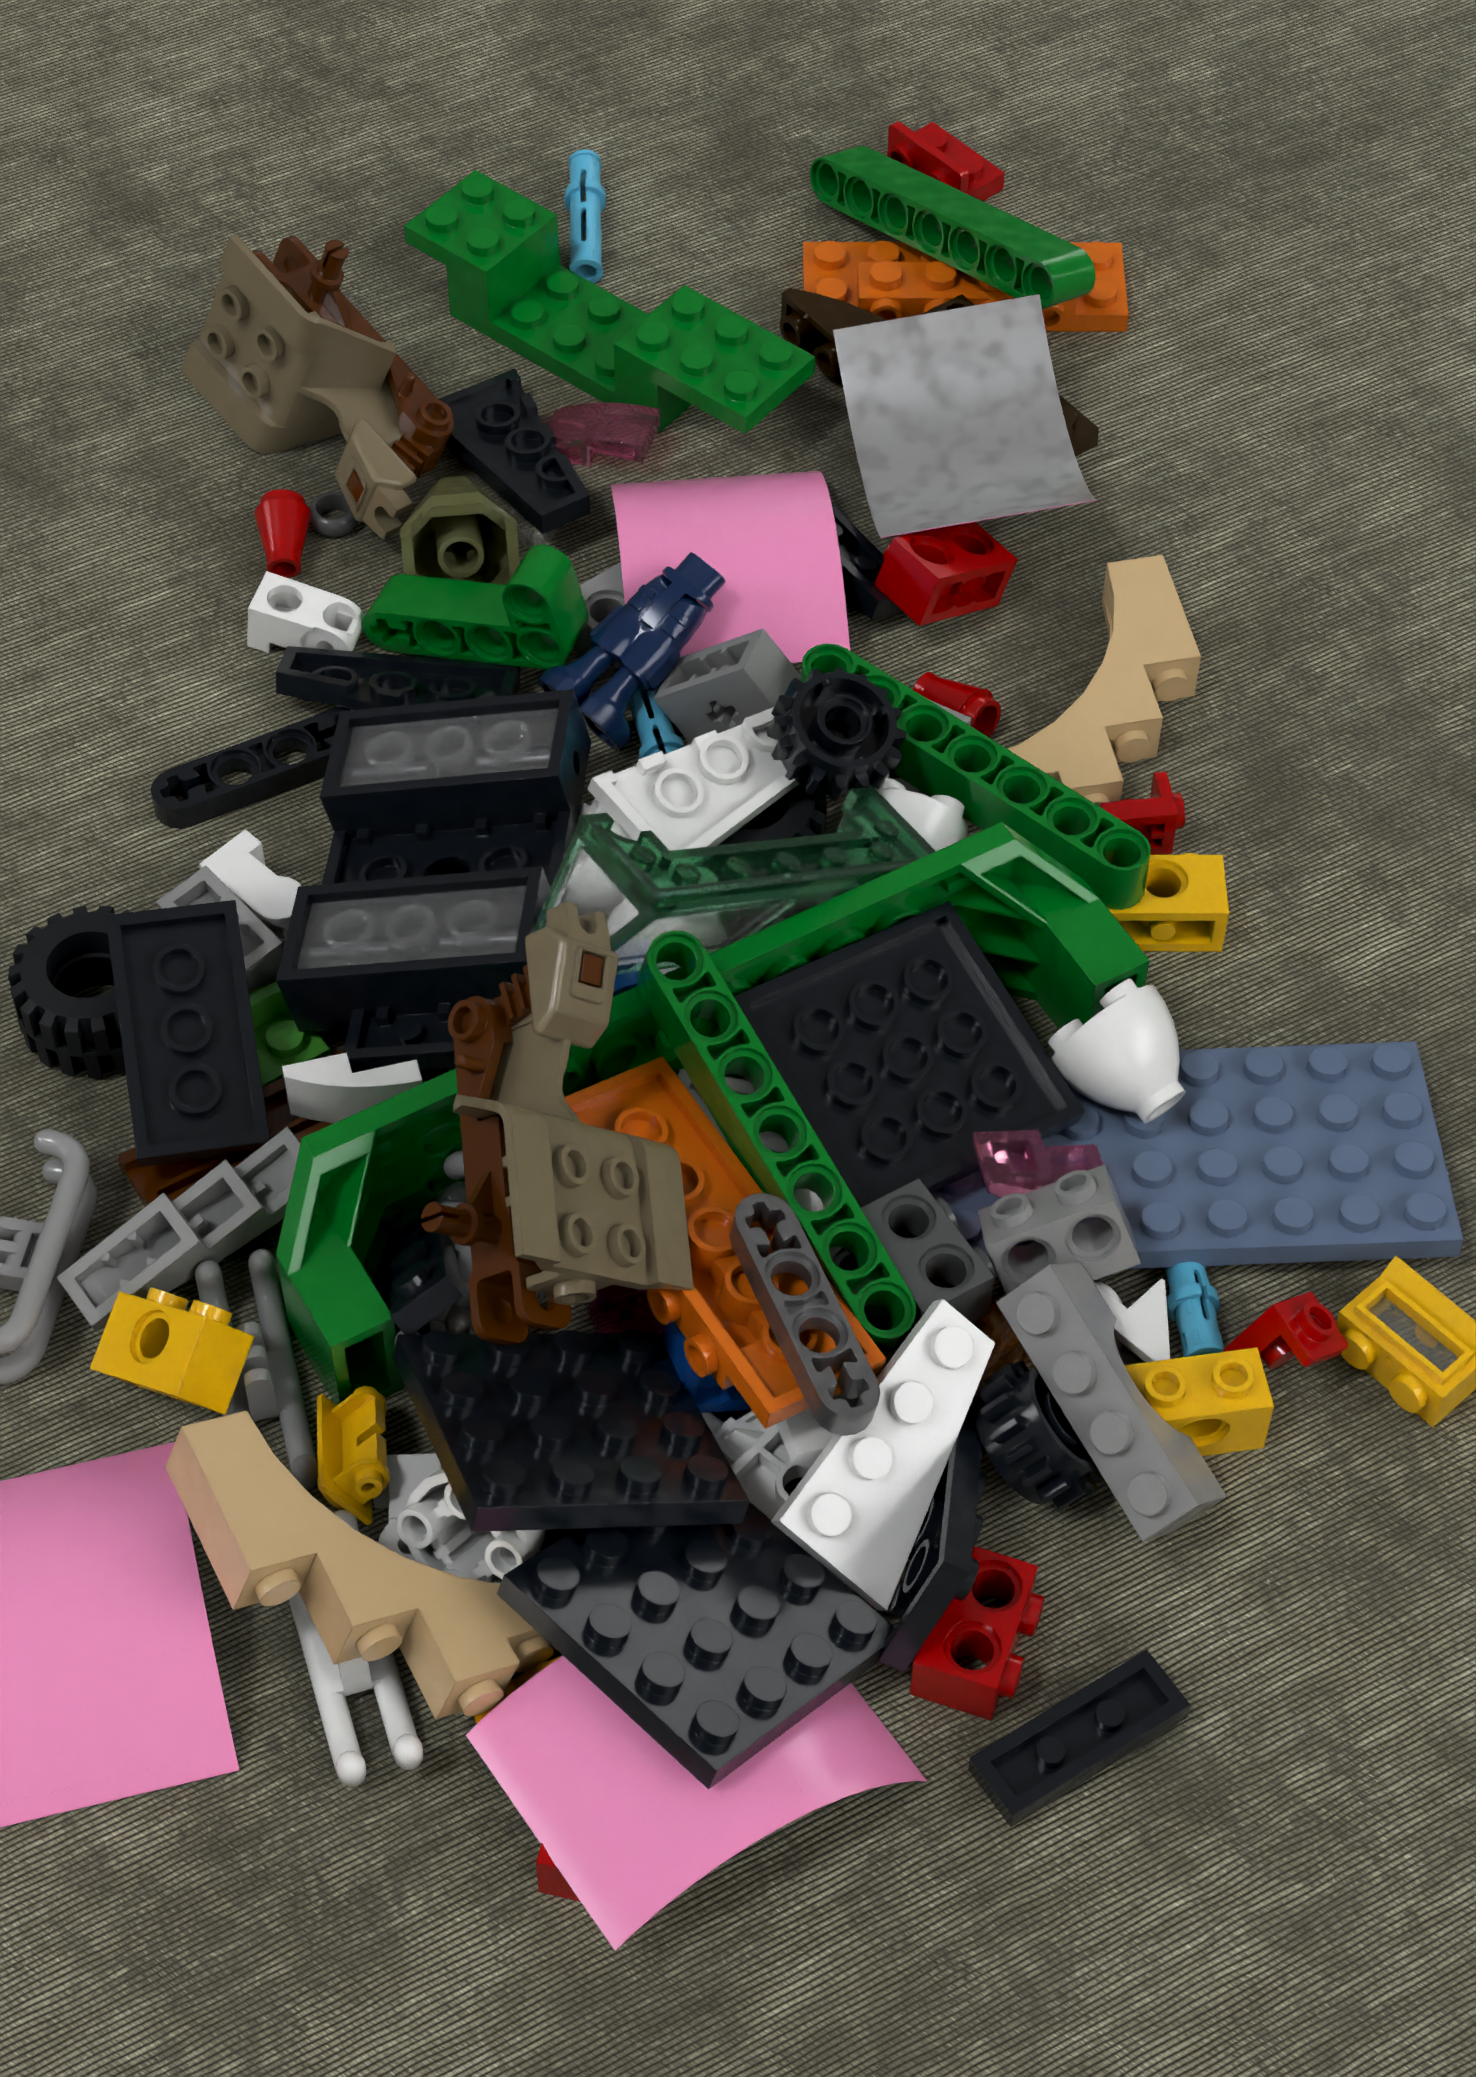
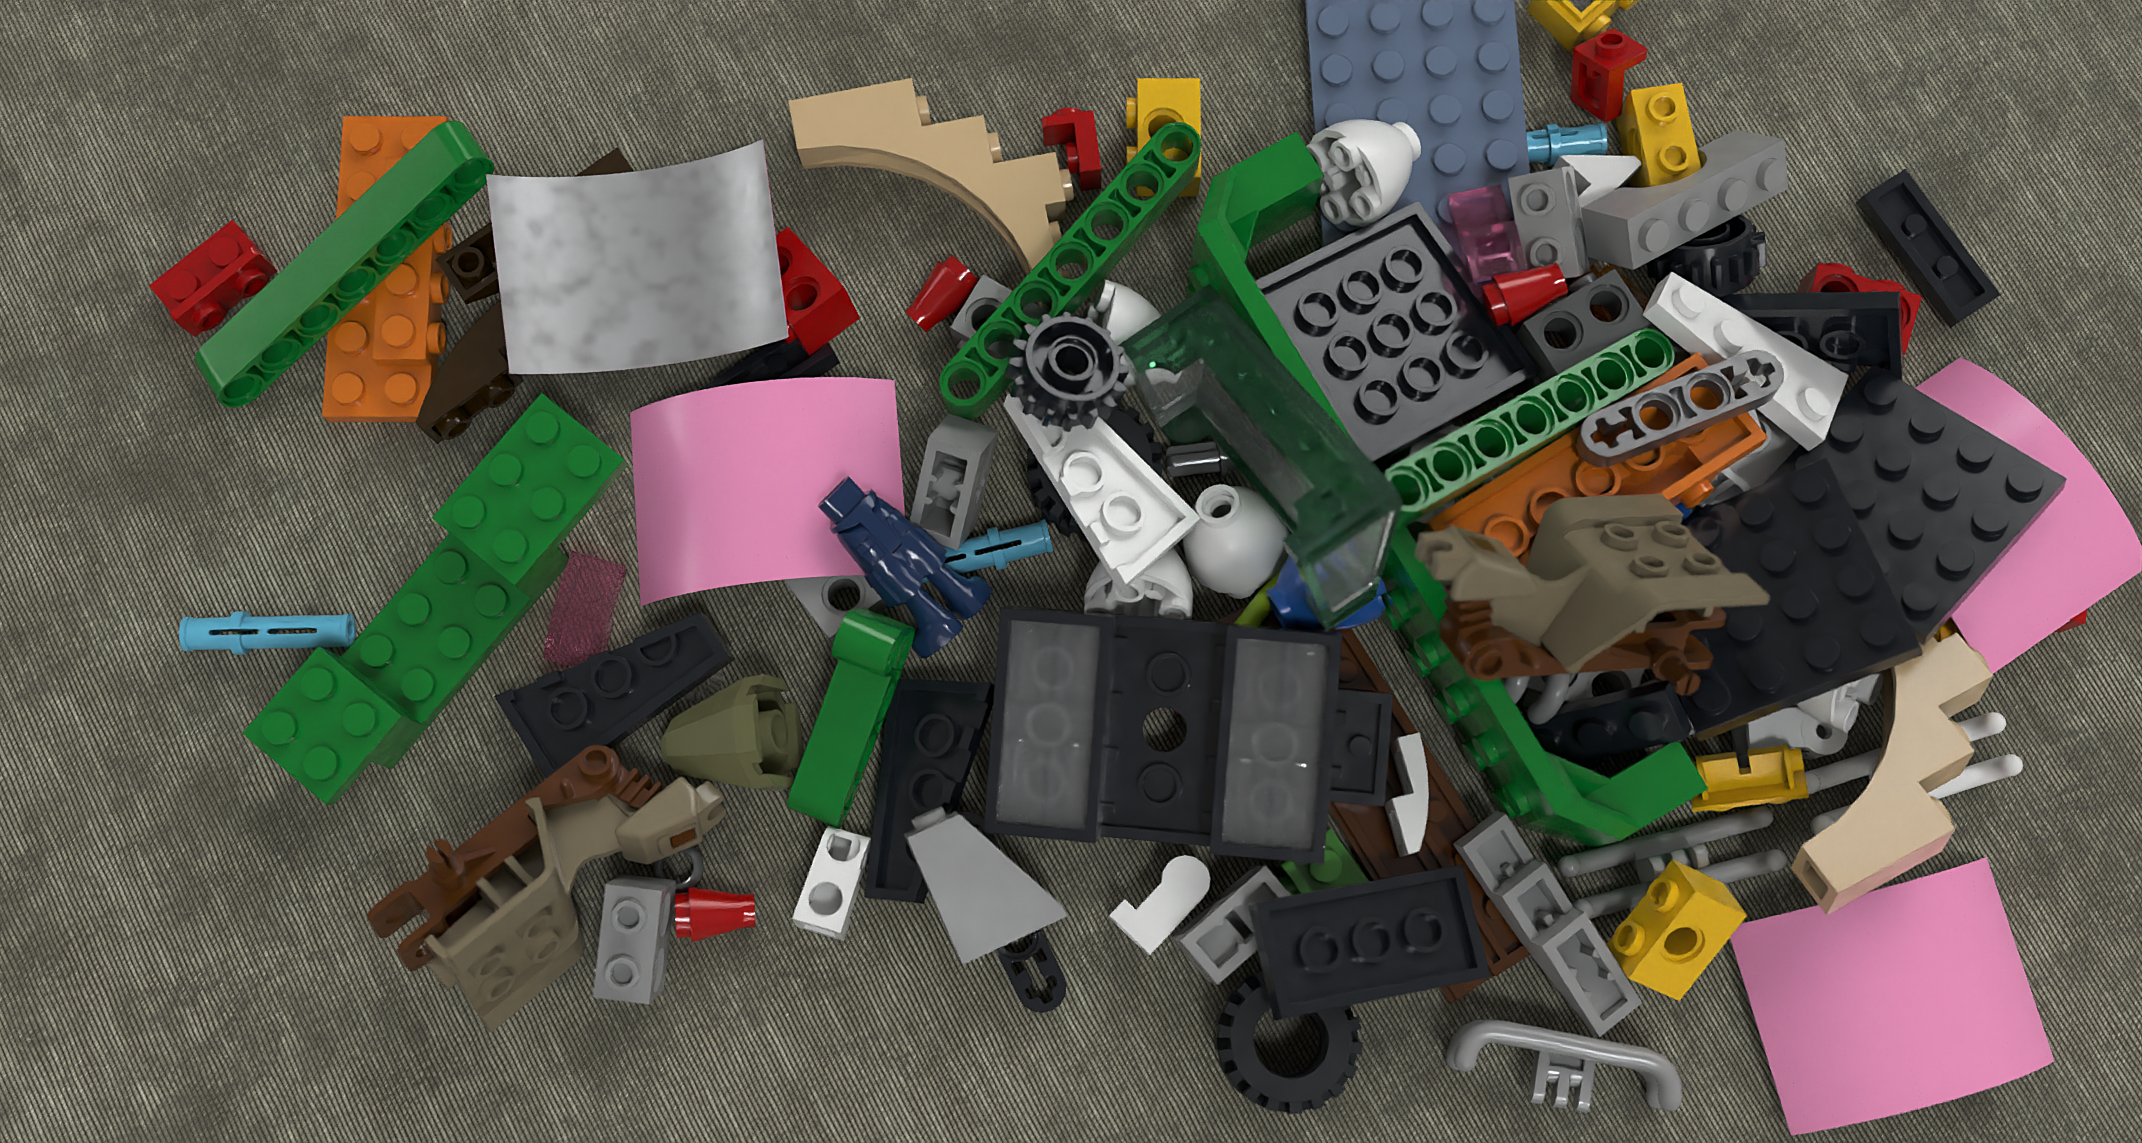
camera: 90 degrees left, 25 degrees up
none -> light grey brick [593,874,676,1004]
none -> light grey slope [904,807,1067,965]
none -> red cone [1481,263,1568,327]

